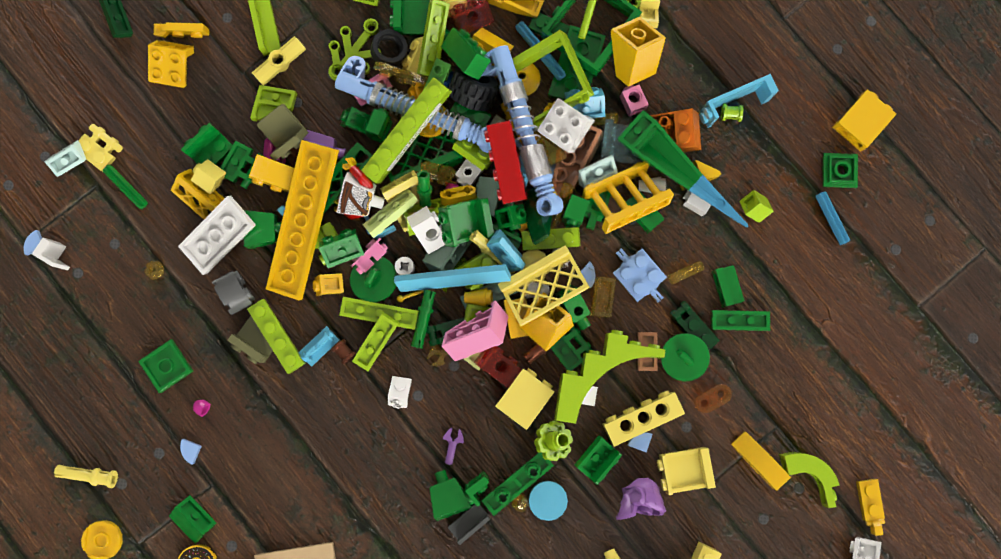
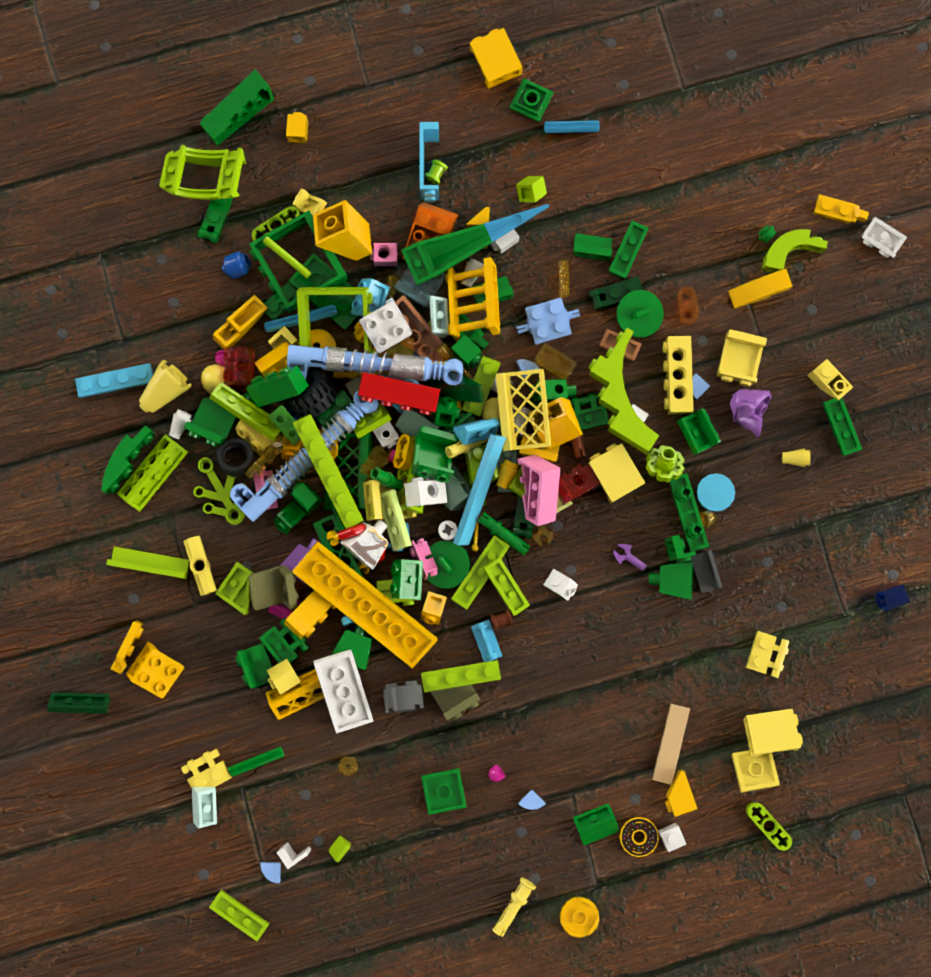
camera: 65 degrees left, 0 degrees up
none -> light yellow panel [268,326,299,349]
none -> lime slope [329,836,351,863]
none -> green plate [758,225,776,243]

